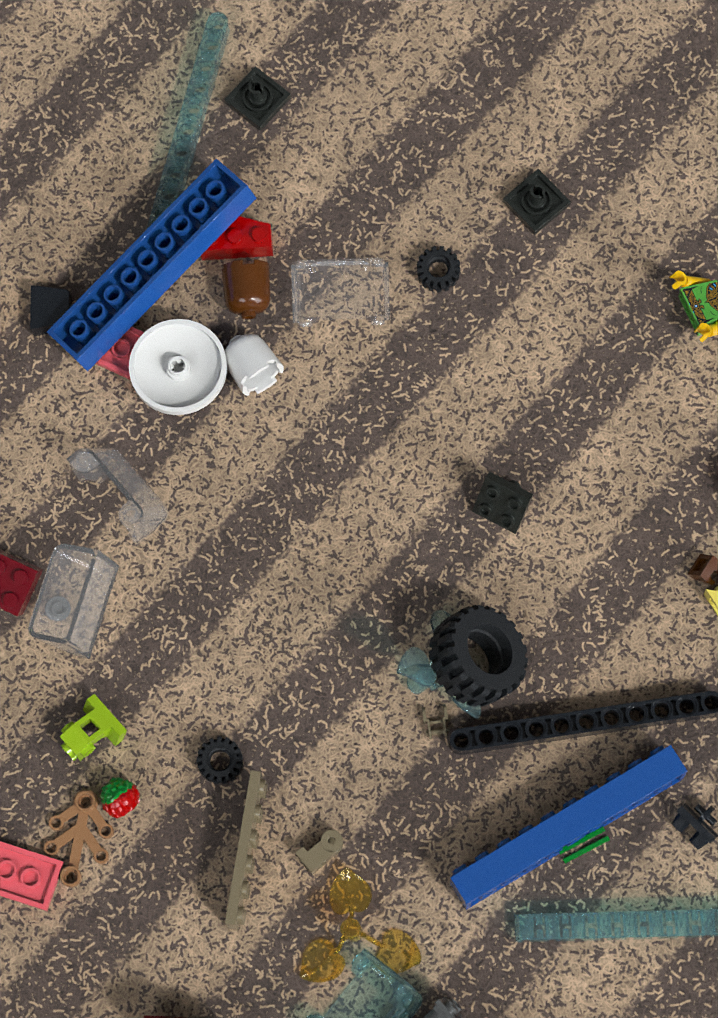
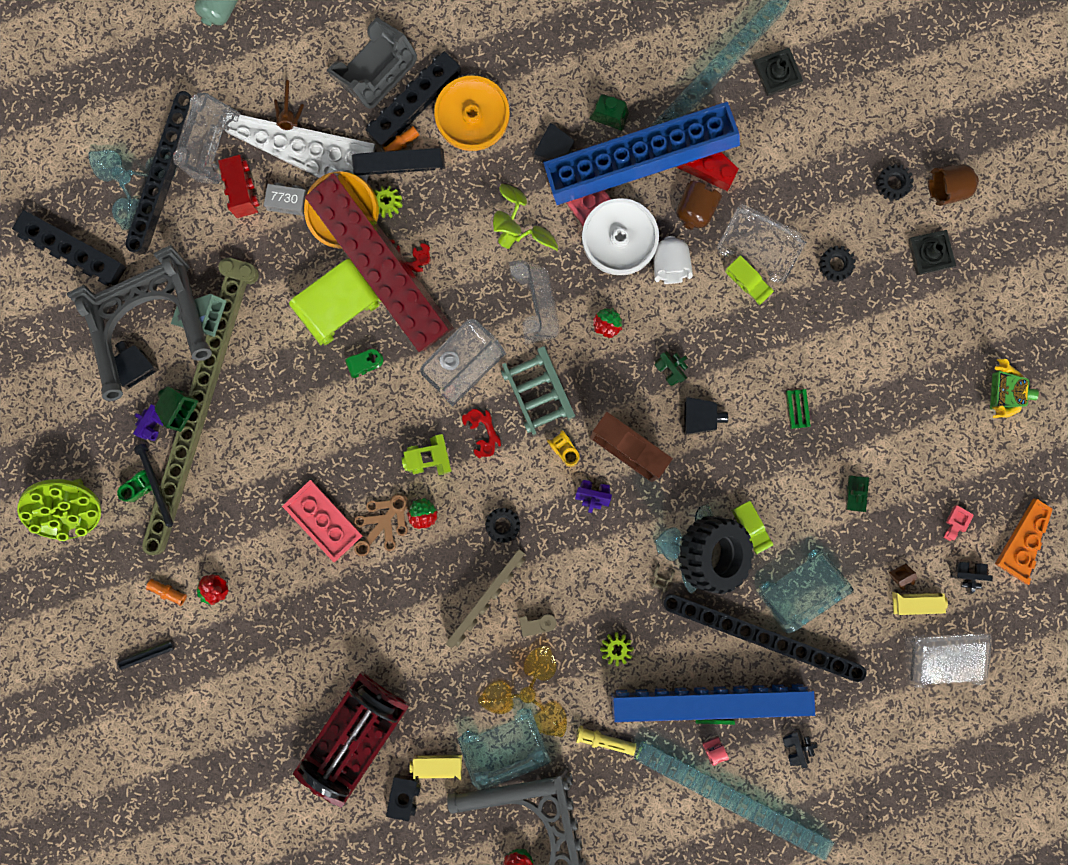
camera: 25 degrees right, 10 degrees up
pearl dark grey plate [472,471,533,534] -> none
none -> red helmet [462,409,501,459]
none -> lime plant [493,184,558,251]
none -> sand green fence [501,346,575,436]
none -> yellow piece [547,430,579,467]
none -> dark purple hips [575,480,612,513]
none -> light yellow pin [576,725,636,756]
none -> dark green torso [589,94,629,131]
none -> copper tile [590,412,673,482]
none -> piece [593,308,622,338]
none -> lime gear [600,632,634,666]
none -> dark green hips [654,351,689,386]
none -> black torso [684,397,728,435]
none -> coral leg [702,737,729,766]
none -> lime piece [725,255,774,305]
none -> lime piece [731,501,774,554]
none -> clear light blue windscreen [757,548,854,633]
none -> green tile [786,389,811,429]
none -> dark green hips [845,475,869,512]
none -> black tyre [876,164,914,201]
none -> reddish brown cylinder [928,164,979,206]

